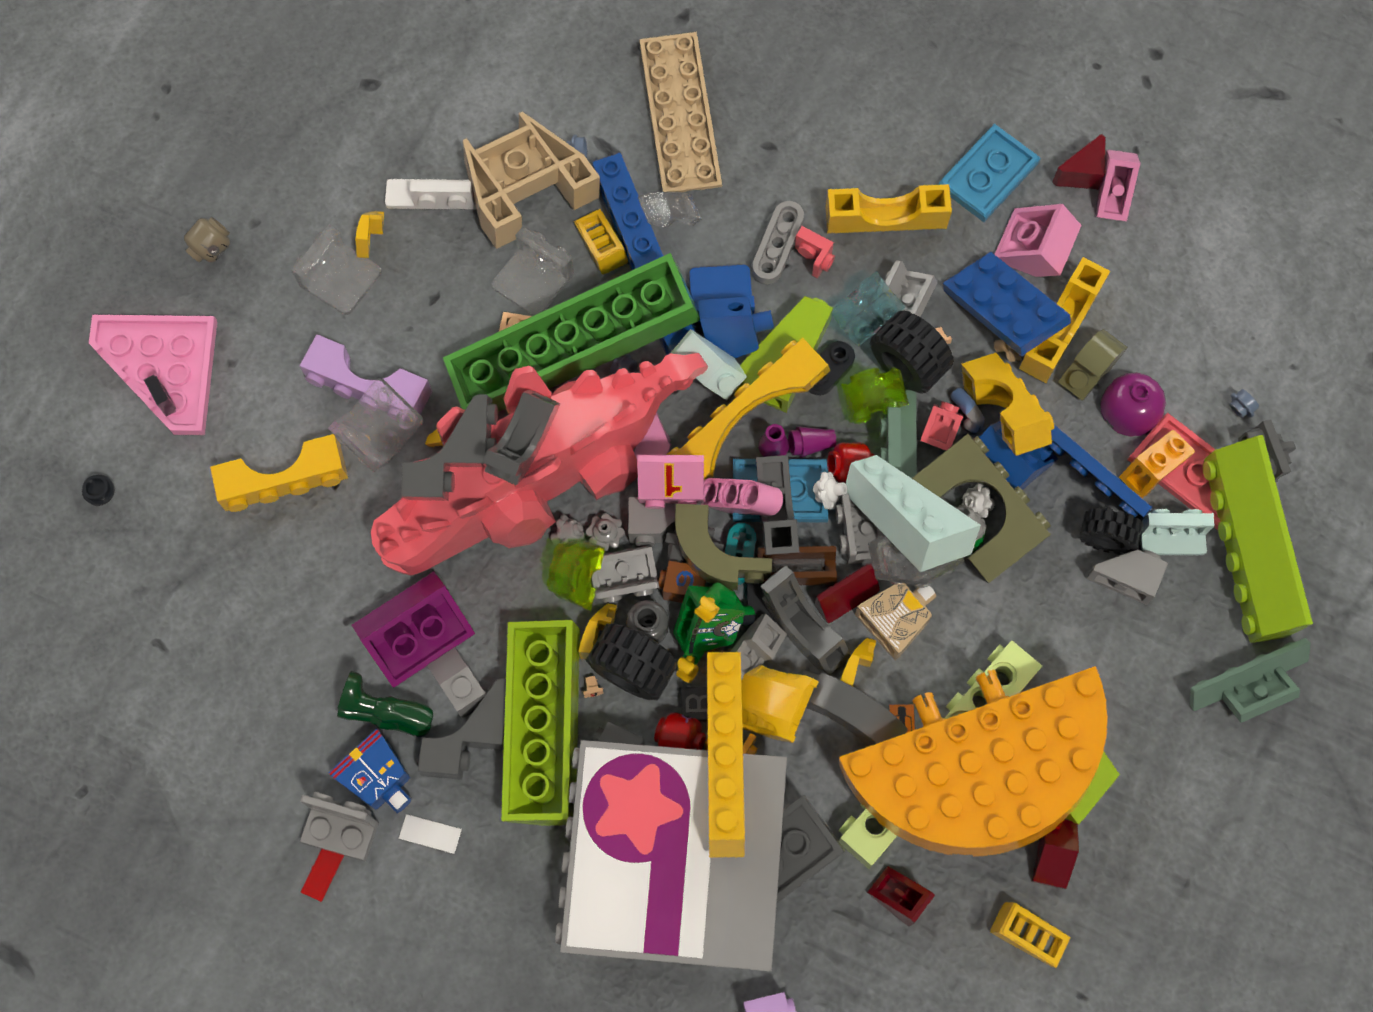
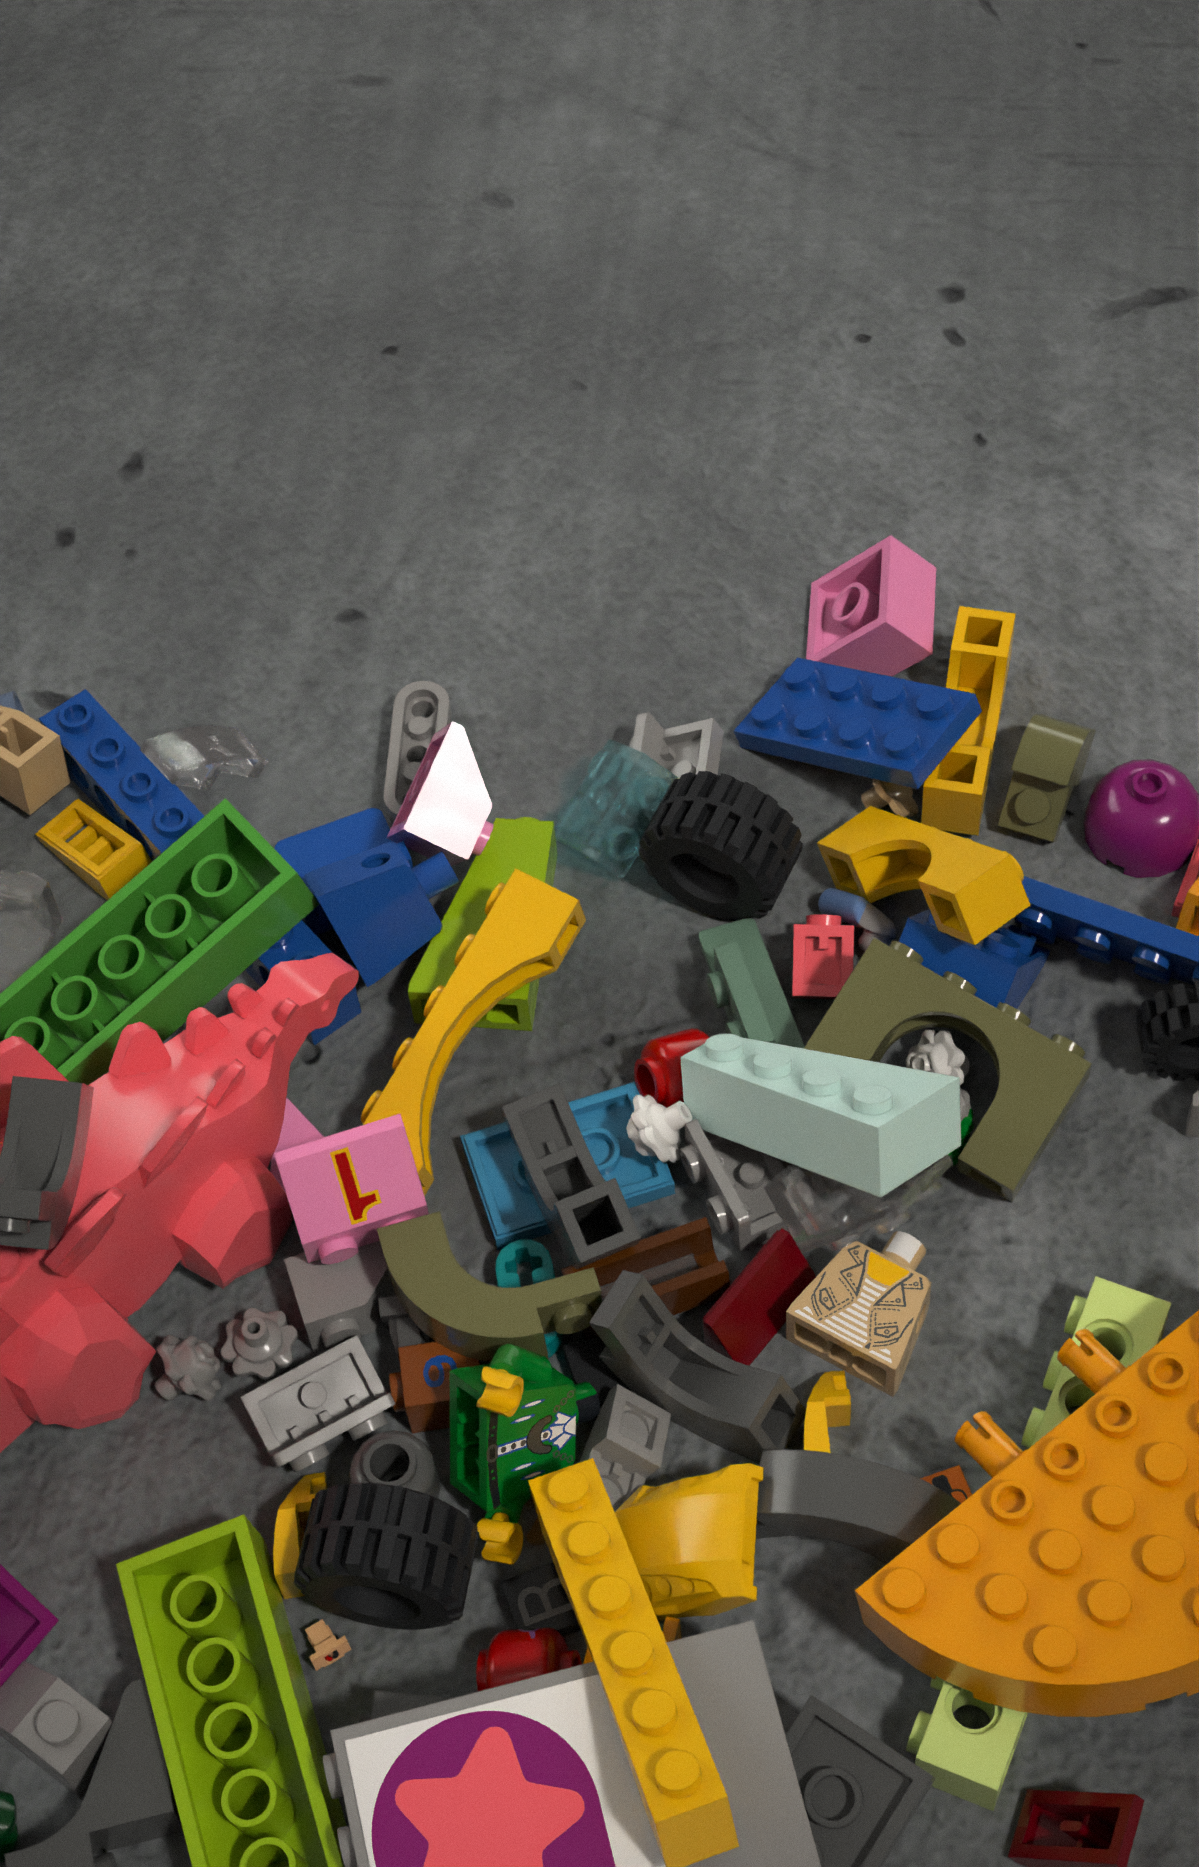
camera: 15 degrees left, 15 degrees down
clear neon green cylinder [546,539,605,611] -> none
tan plate [639,32,722,195] -> none
light aqua slope [671,329,747,400] -> none
bright pink beam [701,478,783,516] -> none
magenta cone [758,424,789,457] -> none
magenta cone [788,427,836,458] -> none
coral bracket [795,226,835,278] -> none
black plate [808,341,855,396] -> none
yellow arch [825,184,952,234] -> none
clear neon green cylinder [841,367,909,424] -> none
dark azure tile [938,123,1041,222] -> none
dark red slope [1052,134,1106,190] -> none
bright pink slope [1096,150,1141,221] -> none
none -> slope [387,722,494,866]

